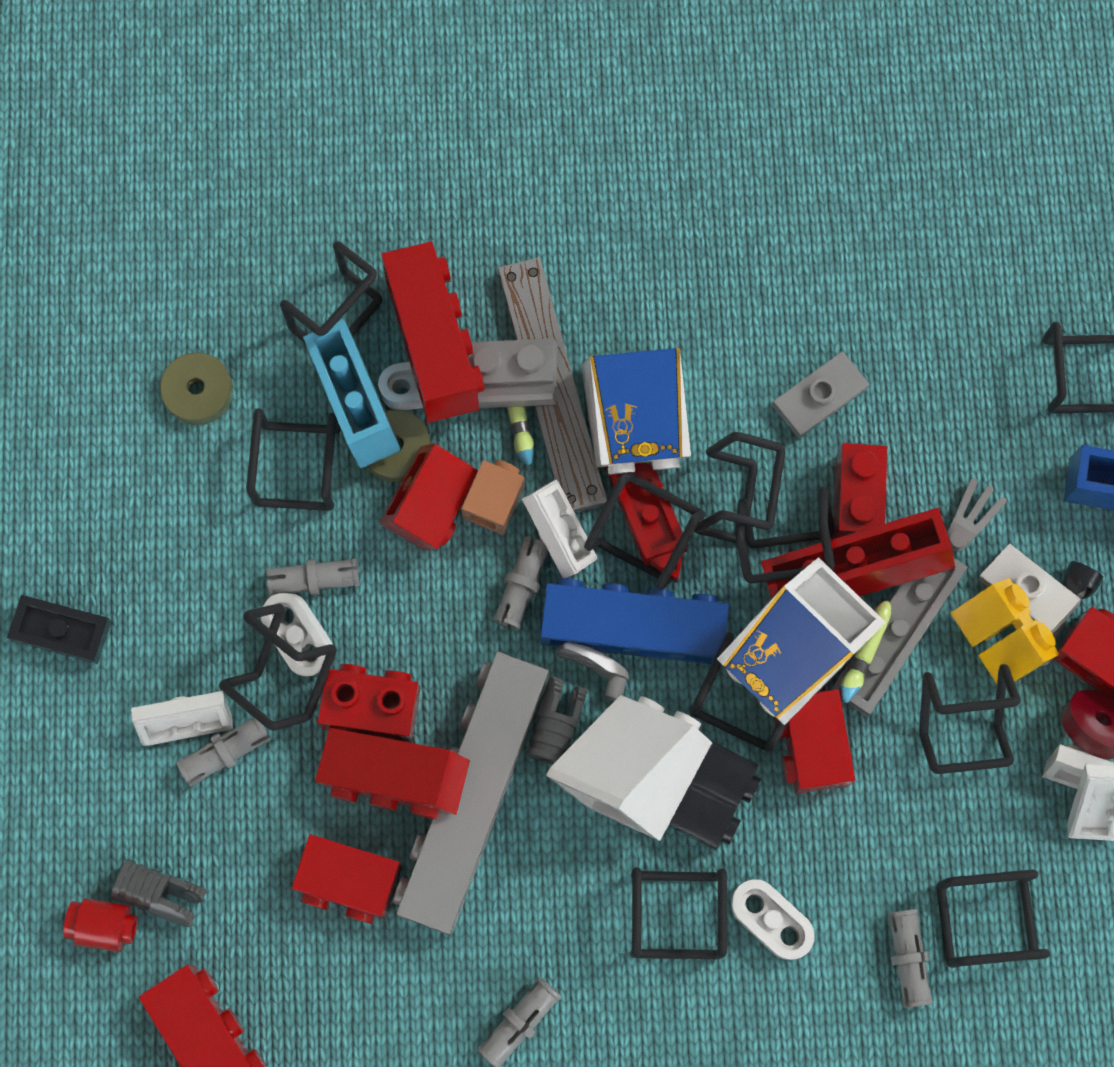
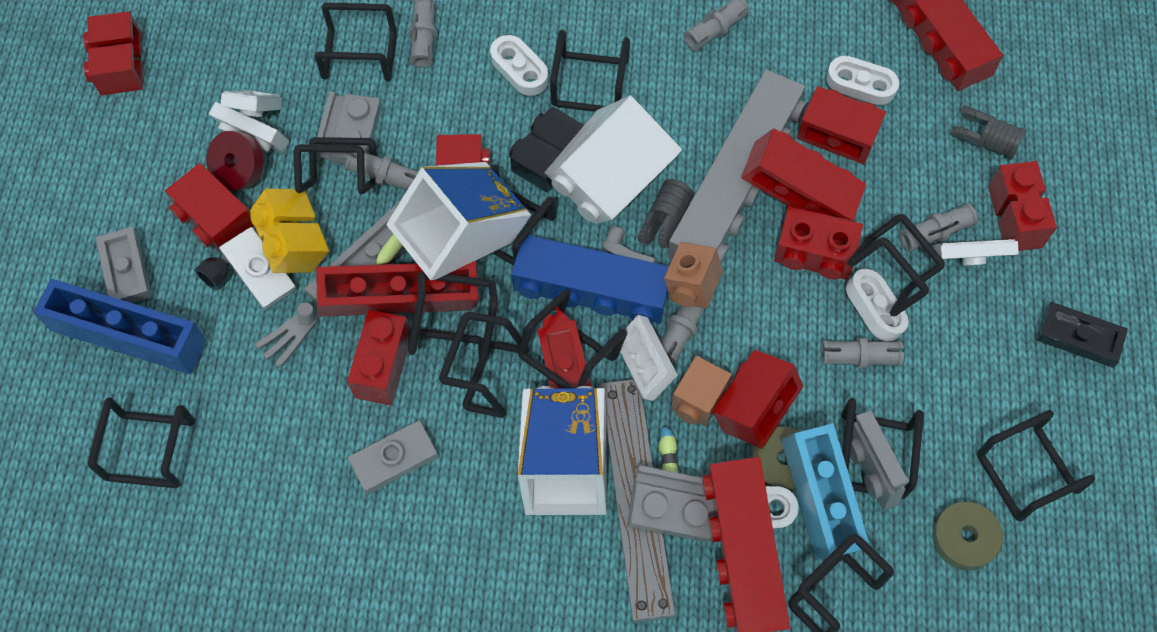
camera: 170 degrees left, 10 degrees down
red brick [63,898,138,952] -> none
none -> light grey plate [316,92,382,164]
none -> light grey pin [343,152,419,191]
none -> nougat brick [664,242,723,308]
none -> white plate [826,56,899,105]
none -> light grey plate [850,410,909,511]
none -> black piece [977,410,1095,522]
none -> red piece [988,161,1057,251]

